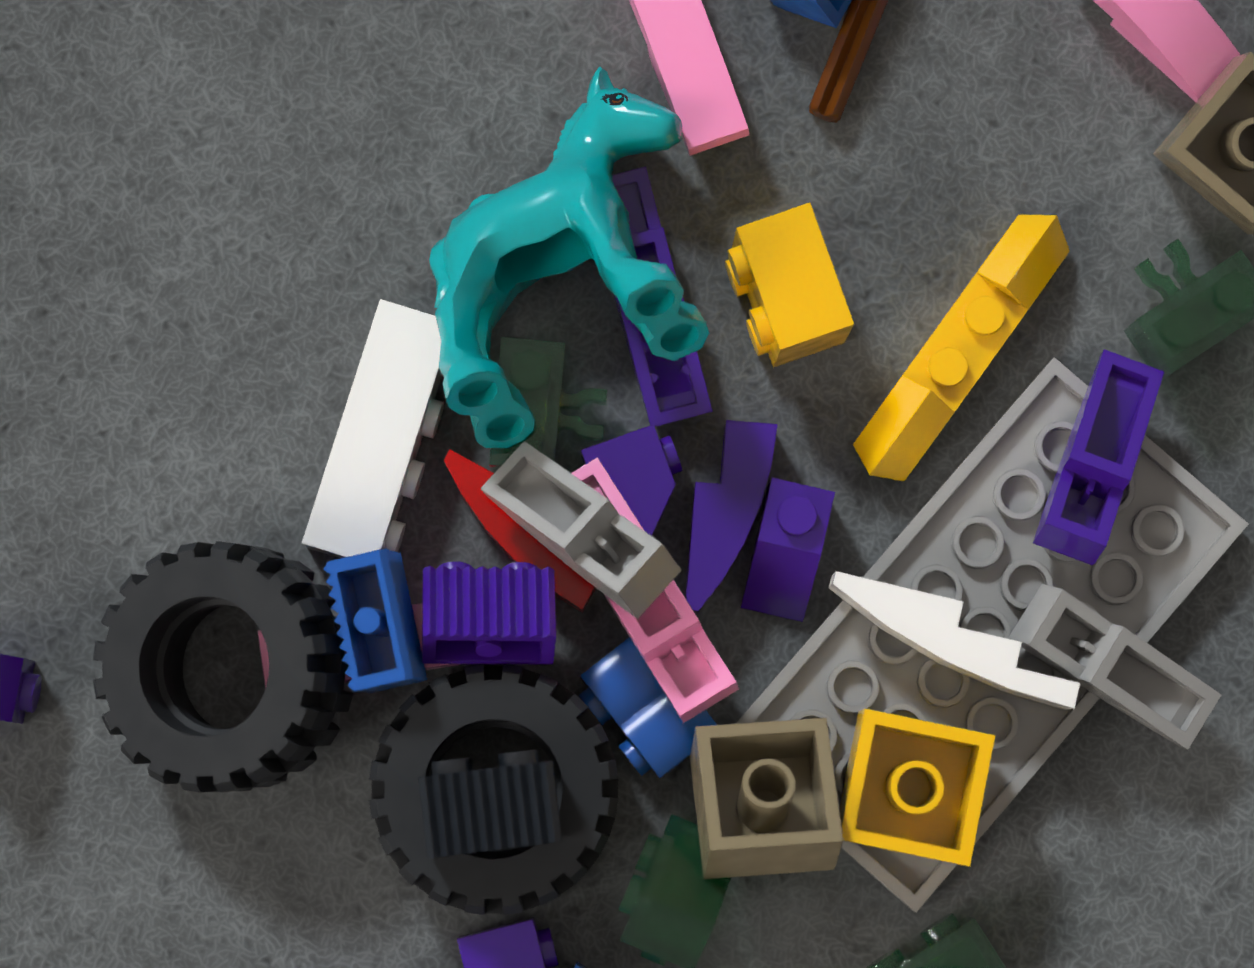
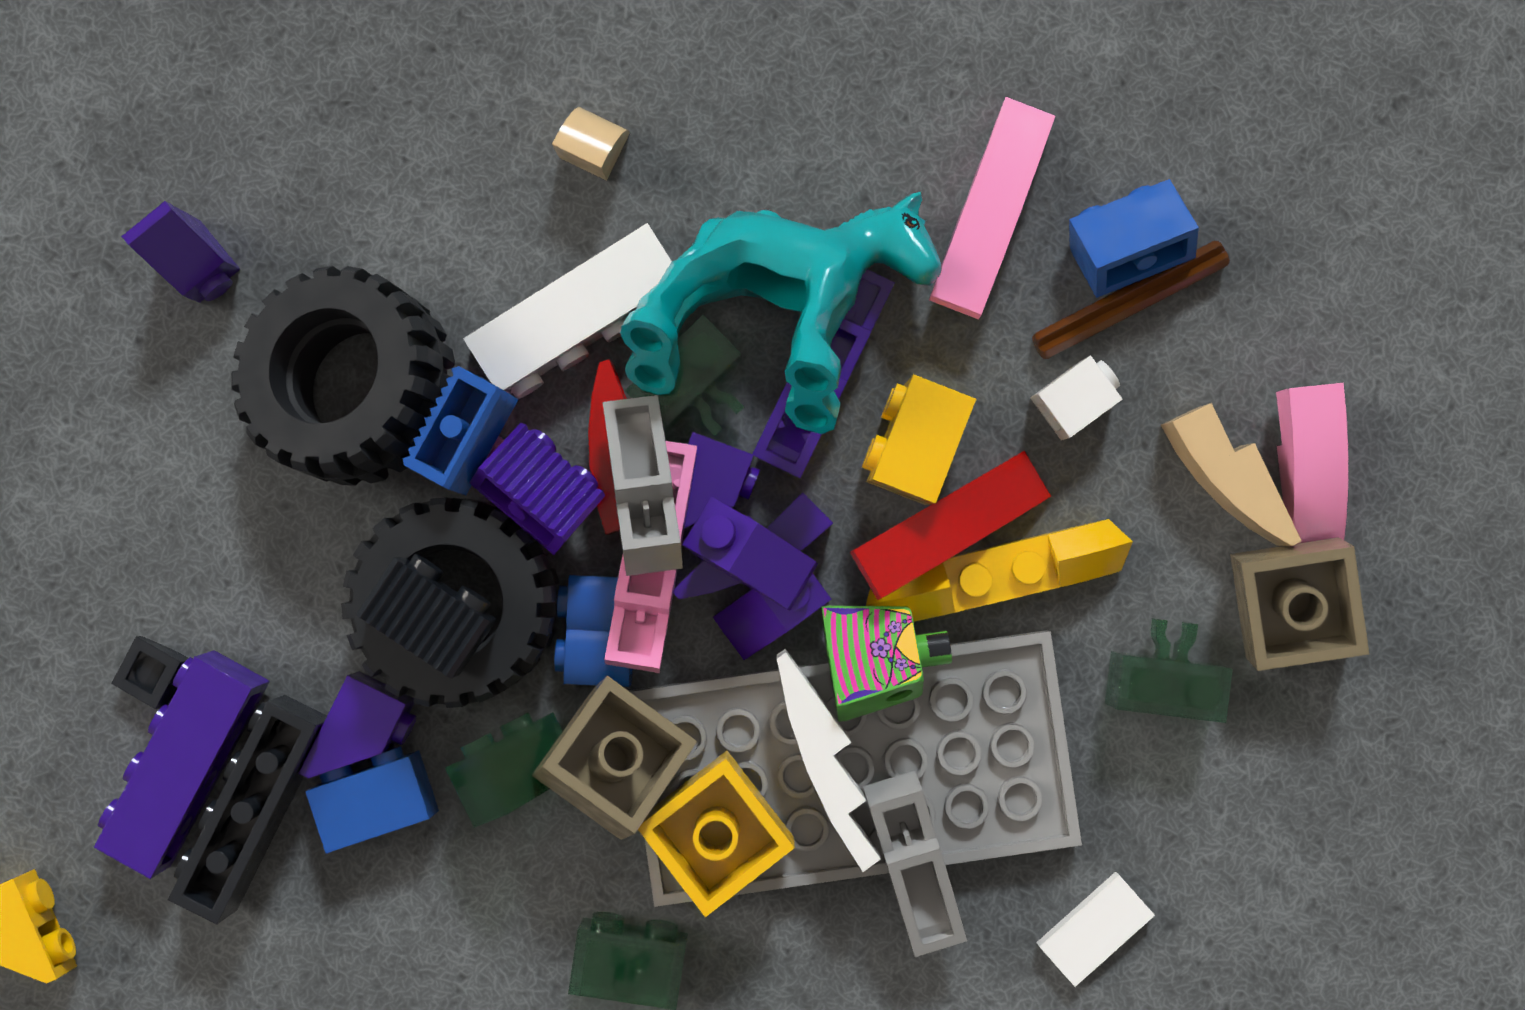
camera: 45 degrees right, 5 degrees up
dark purple slope [1033,349,1164,566] -> none
none -> tan brick [552,107,630,181]
none -> dark purple slope [682,497,818,611]
none -> torso [821,605,952,722]
none -> red slope [850,450,1051,600]
none -> white brick [1030,355,1123,440]
none -> tan slope [1161,403,1302,546]

